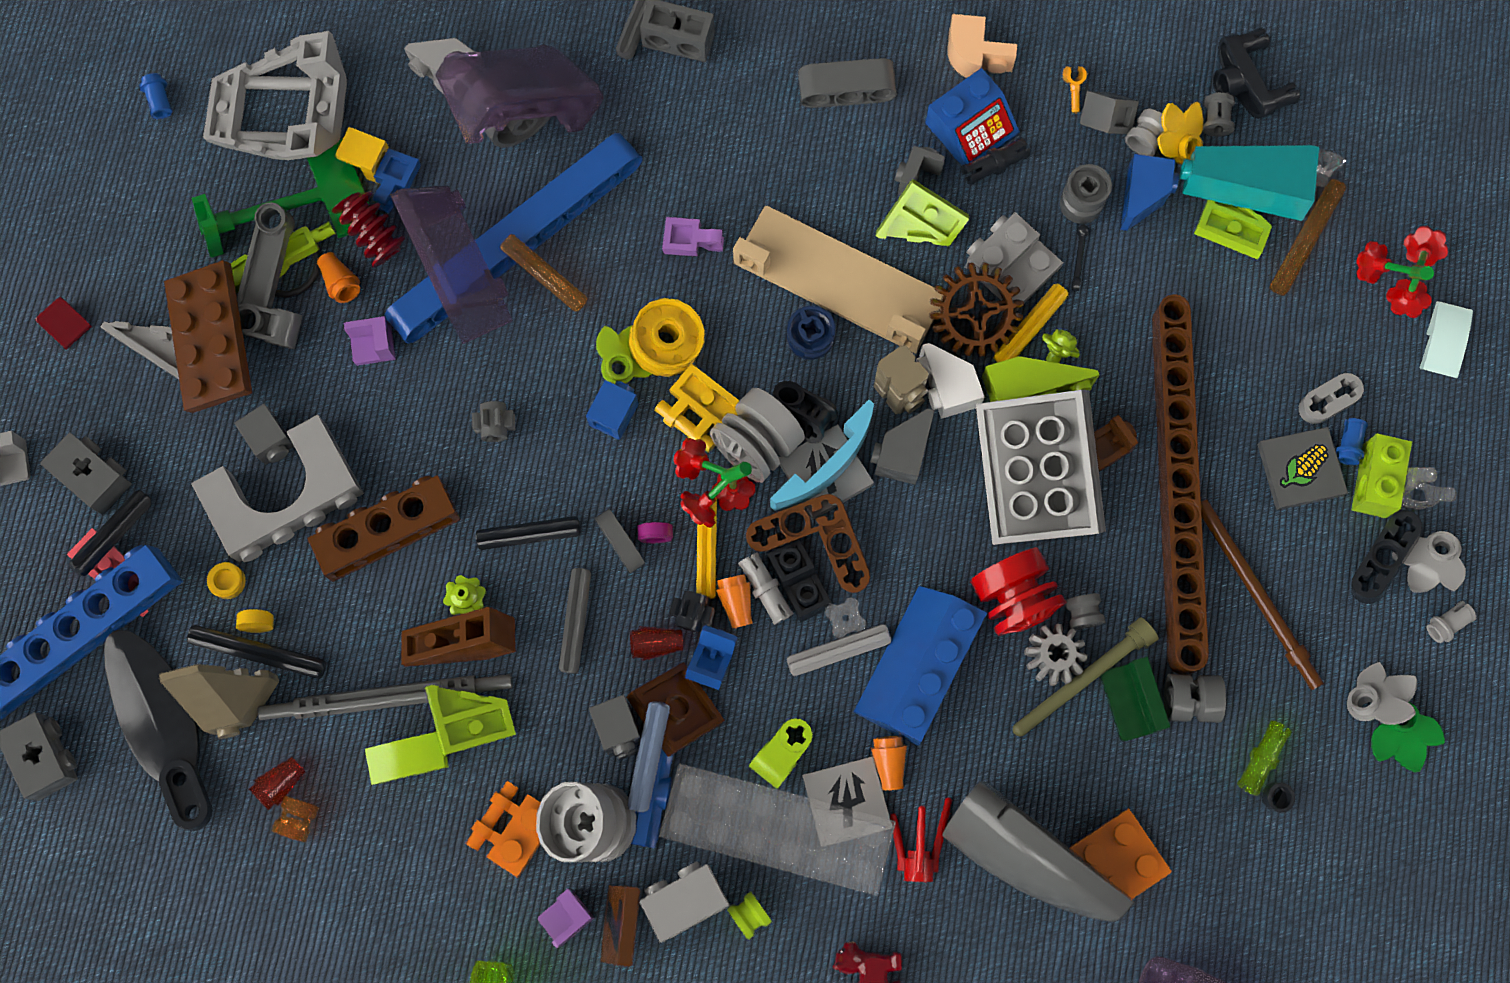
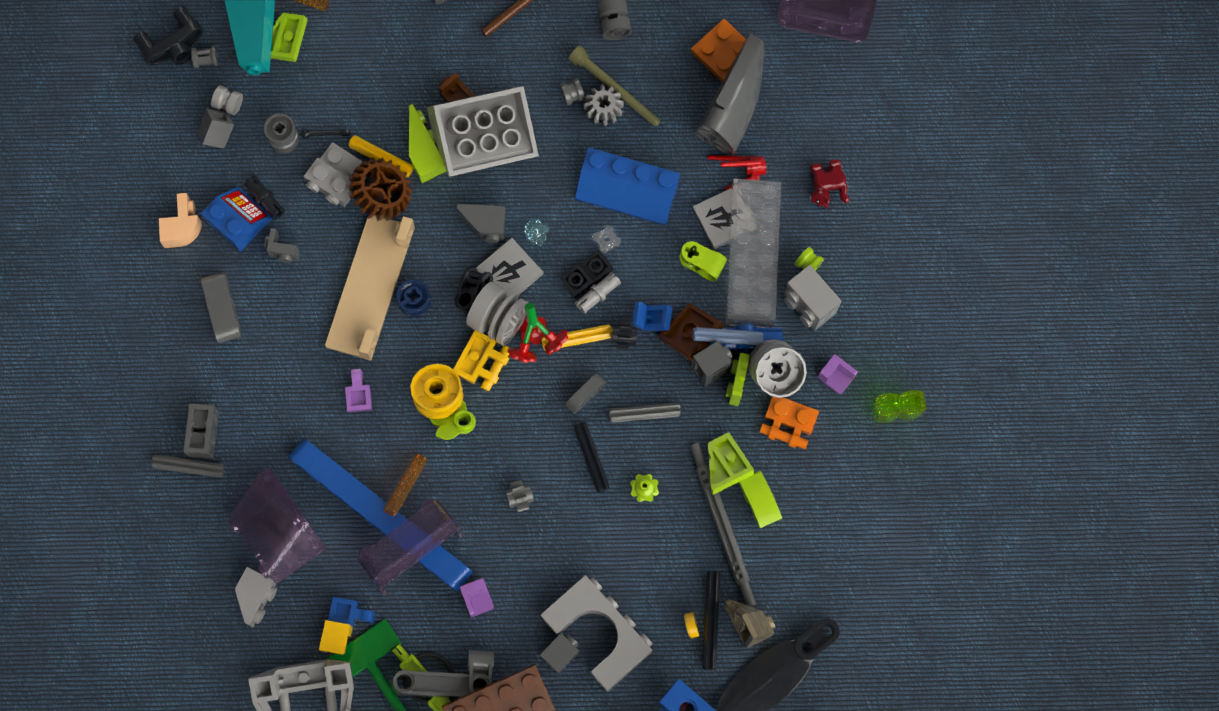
camera: 105 degrees left, 0 degrees up
yellow tile [207,562,246,599] -> none
clear red cone [249,756,306,811] -> none
clear orange wheel [271,795,320,843] -> none
reddish brown brick [307,475,461,582] -> none
orange cone [317,252,360,303] -> none
dark red piece [332,191,405,268] -> none
reddish brown slope [401,607,516,667] -> none
blue brick [586,380,639,440] -> none
reddish brown tile [600,886,640,967] -> none
clear red cone [630,626,683,662] -> none
magenta tile [637,522,673,544] -> none
orange cone [716,574,753,629] -> none
reddish brown beam [746,494,871,593] -> none
medium azure slope [770,400,874,511] -> none
light grey axle [787,624,891,676] -> none
orange cone [871,736,907,790] -> none
dark tan brick [873,345,929,414] -> none
lime wing [876,179,969,246] -> none
white slope [916,343,985,419] -> none
red wheel [970,547,1067,636] -> none
lime plant [1042,329,1080,363] -> none
light orange hand [1062,66,1087,113] -> none
dark green panel [1100,657,1170,742] -> none
blue slope [1120,154,1179,231] -> none
reddish brown beam [1152,294,1209,675] -> none
yellow plate [1157,102,1203,165] -> none
none -> clear light blue plant [524,218,549,247]
none -> lime wing [726,353,750,406]

